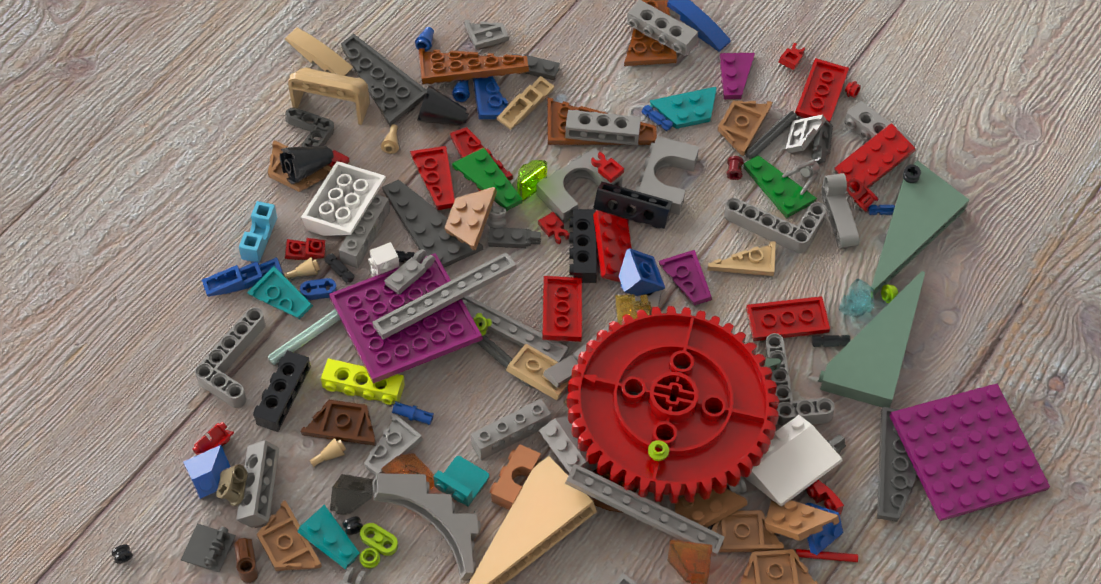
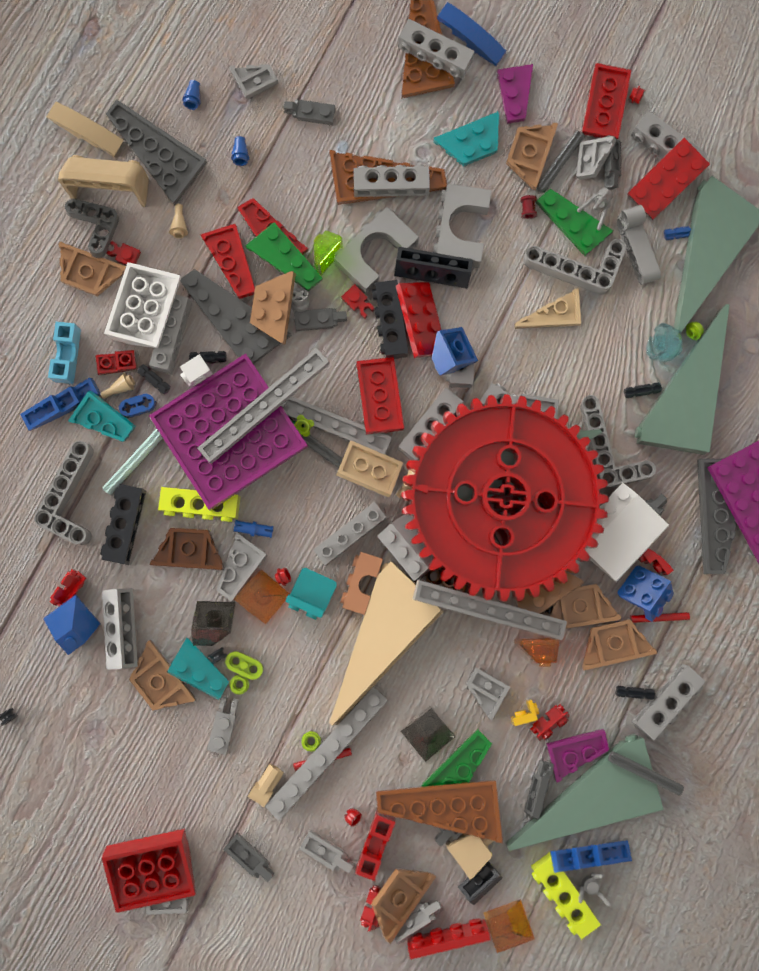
camera: 10 degrees left, 25 degrees up
dark grey hinge [181,523,236,573] -> none
dark tan piece [216,464,248,506] -> none
reddish brown piece [234,538,259,583] -> none
black cone [279,146,334,184] -> none
tan cone [310,438,347,467] -> none
light grey arch [373,473,481,580] -> none
light grey hinge [384,249,435,294] -> none
black cone [417,86,469,126] -> none
dark orange wing [419,48,529,84] -> none
blue wing [472,76,508,119] -> none
tan slope [497,76,554,130] -> none
light grey tile [543,355,578,388] -> none
red plate [591,152,624,183] -> none
clear yellow plate [615,294,651,325] -> none
blue axle [641,105,673,131] -> none
lime plate [648,440,669,461] -> none
magenta wing [659,250,712,306] -> none
red plate [746,296,830,342] -> none
medium nougat wing [765,499,840,541] -> none
red plate [778,43,805,70] -> none
red piece [846,178,879,213] -> none
black bush [903,164,921,183] -> none
none -> red plate [275,568,291,586]

